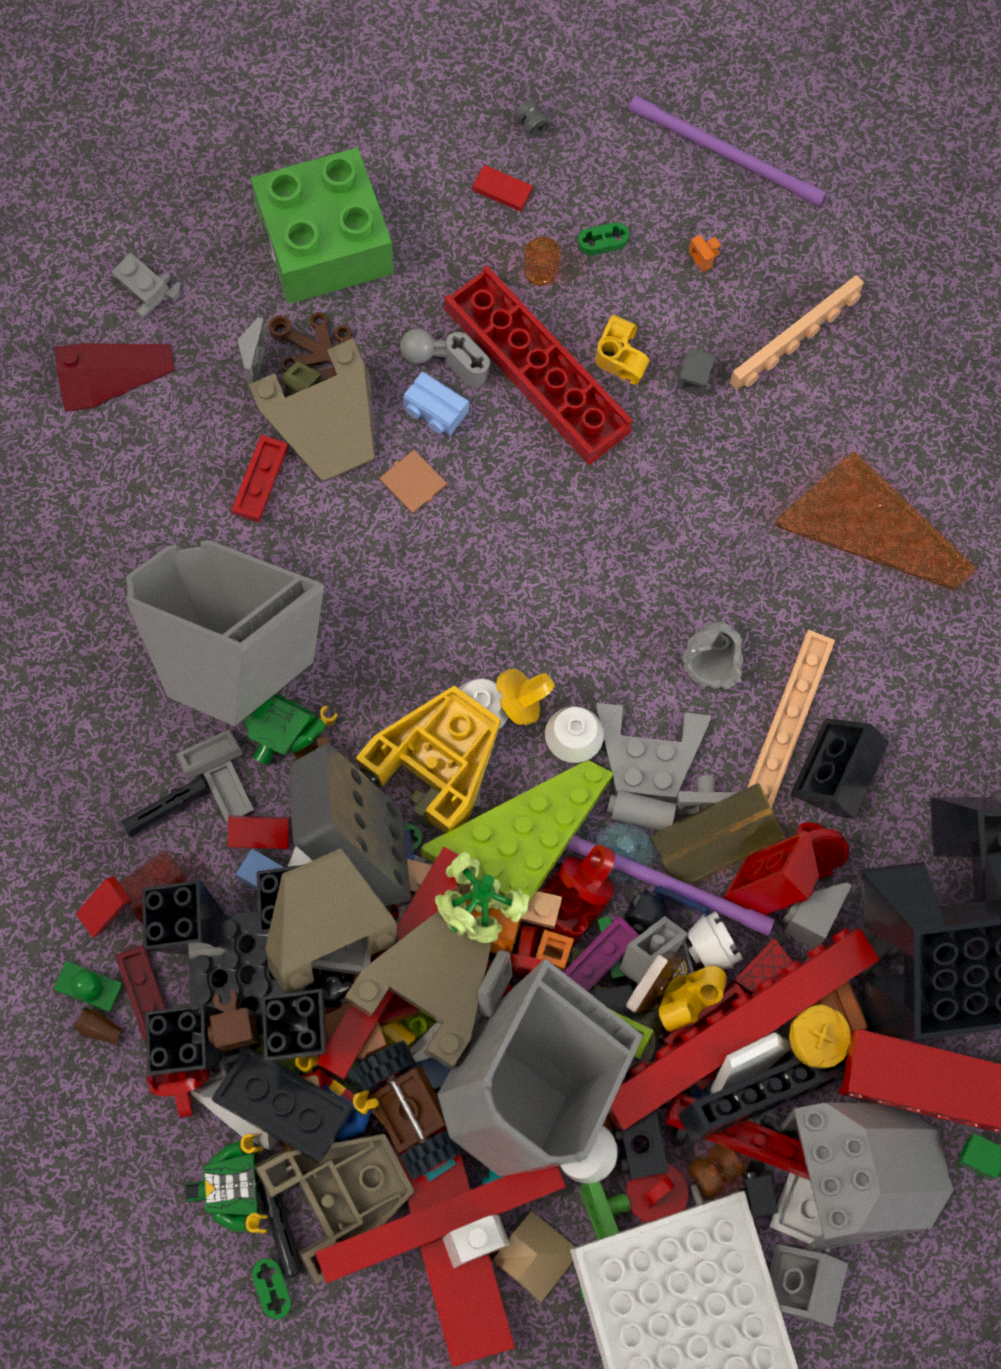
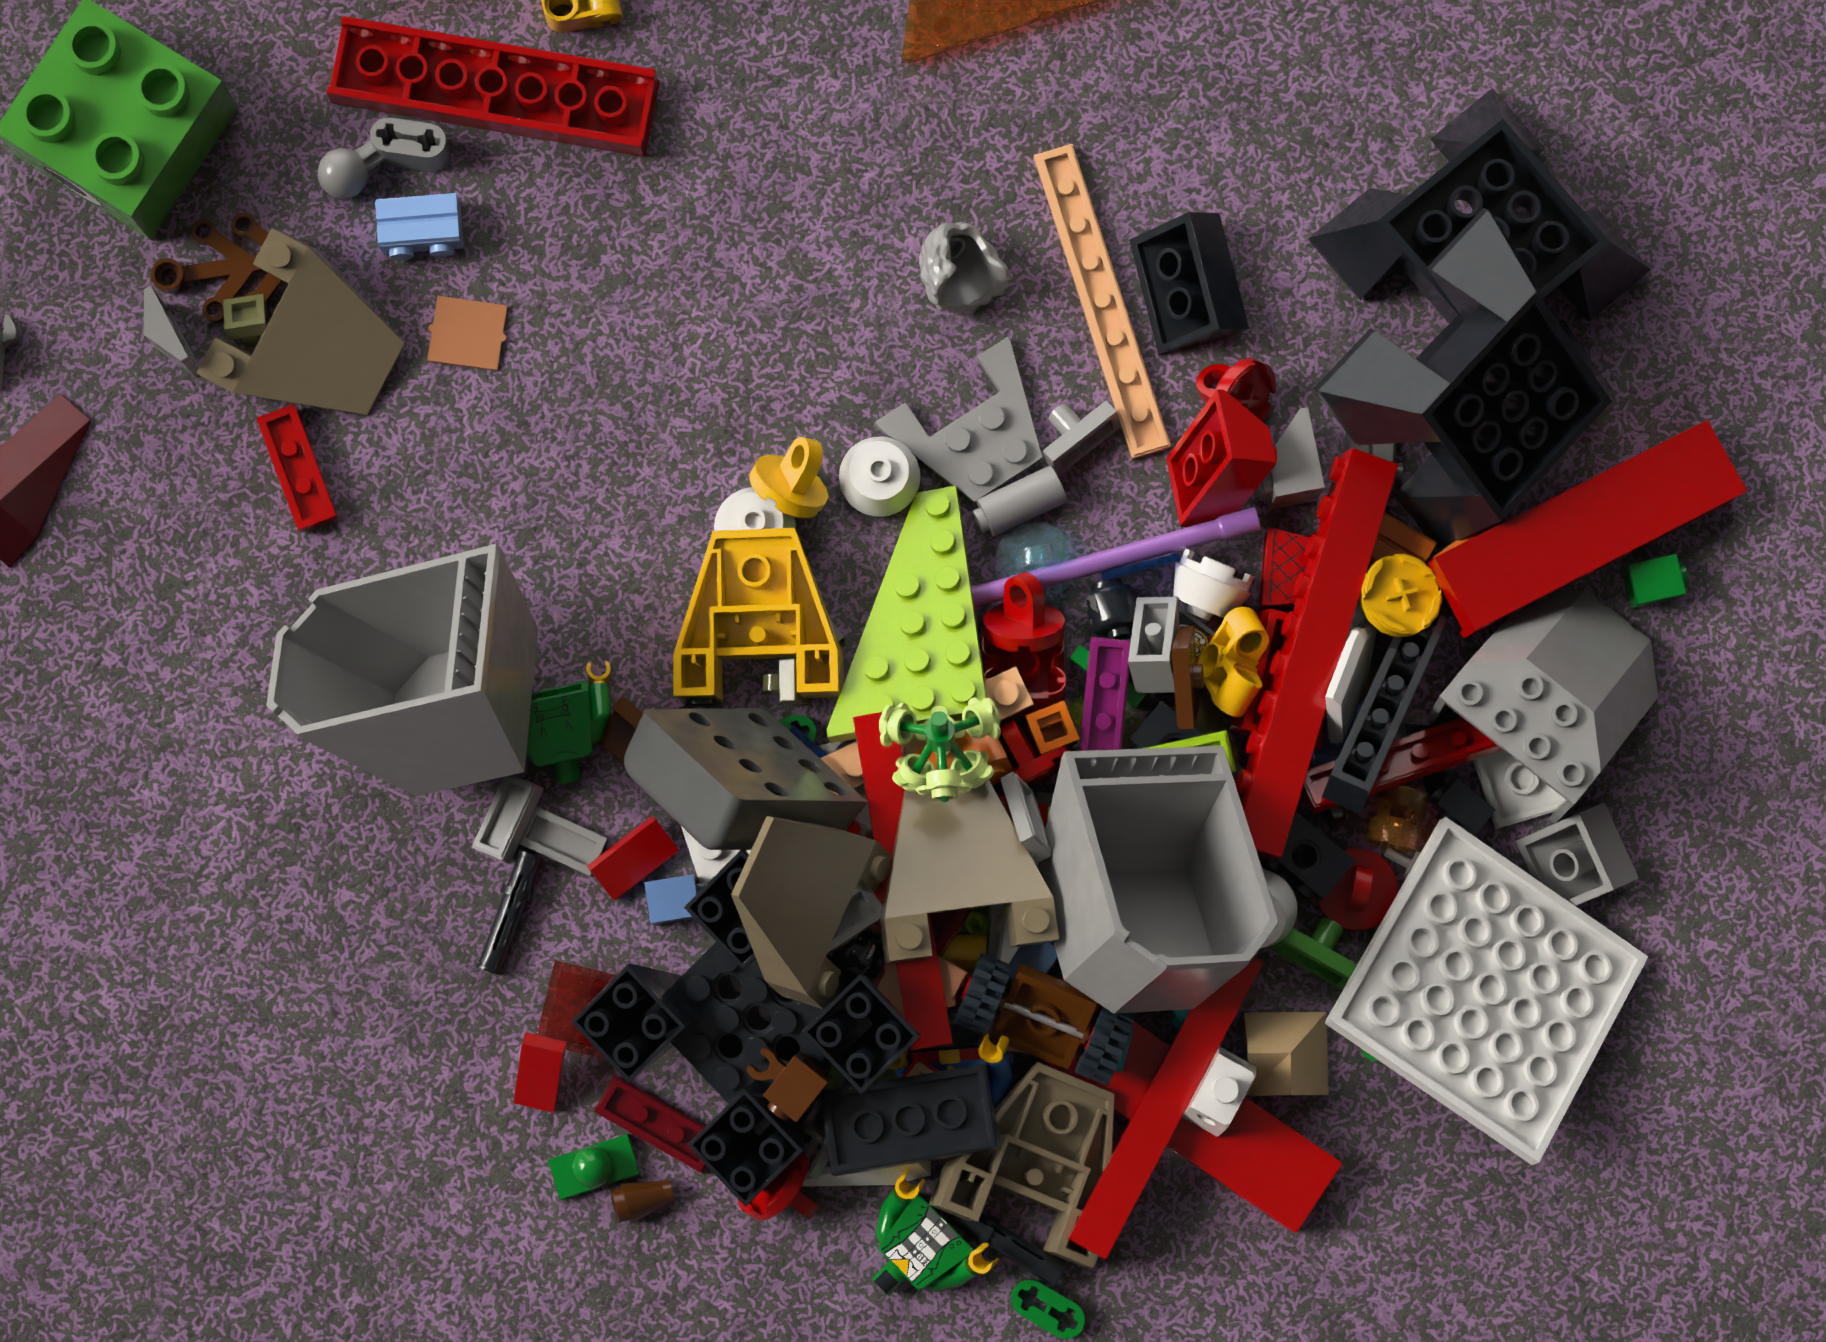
camera: 35 degrees left, 10 degrees up
clear yellow tile [650,783,785,884] -> none

